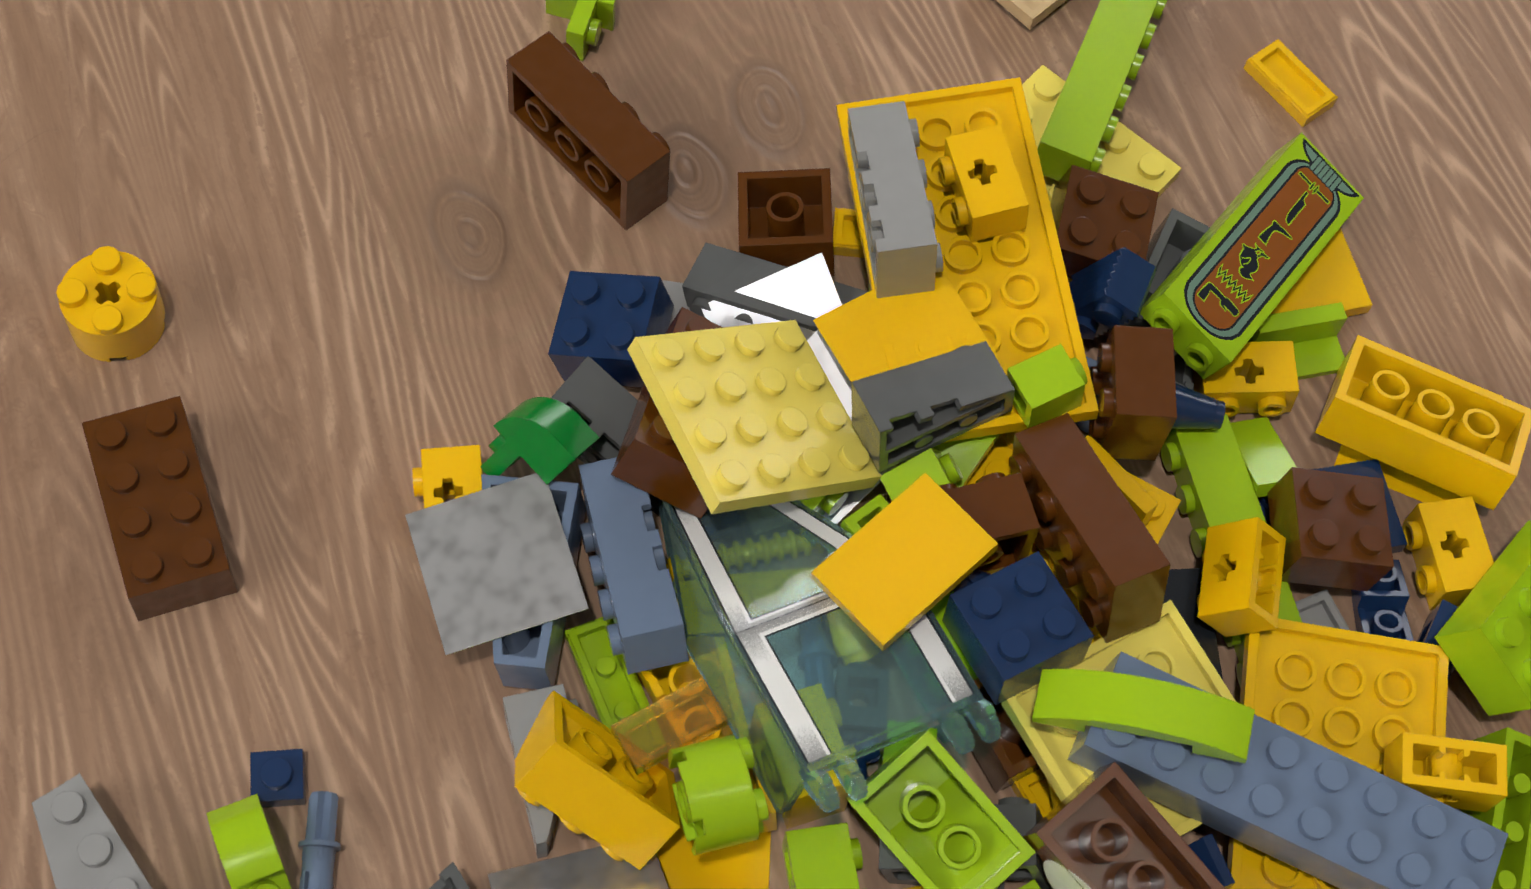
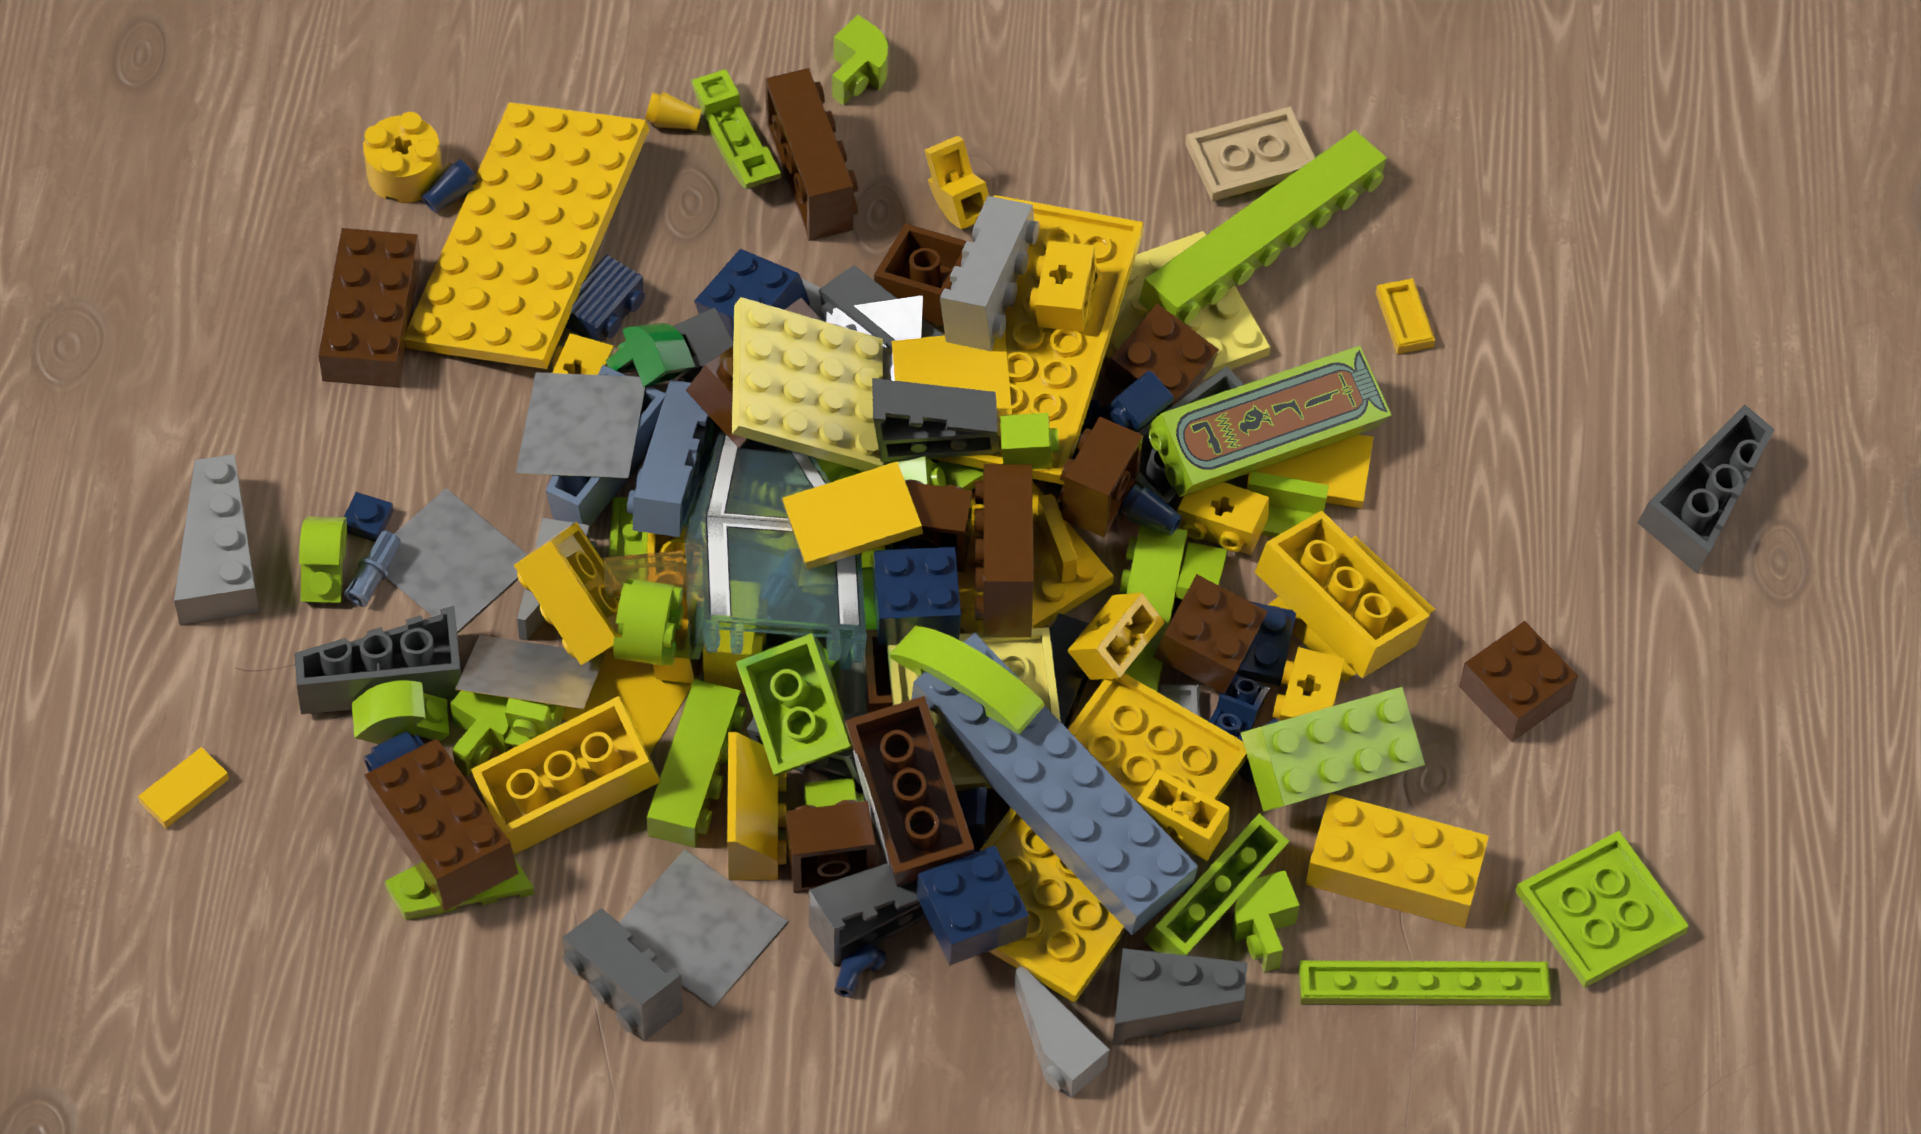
camera: 30 degrees right, 5 degrees down
none -> flat silver sticker [386,488,528,632]
none -> yellow plate [405,102,650,369]
none -> dark blue cone [421,159,478,214]
none -> dark blue brick [565,254,645,342]
none -> yellow cone [645,91,702,131]
none -> lime slope [691,69,781,189]
none -> yellow brick [924,136,989,230]

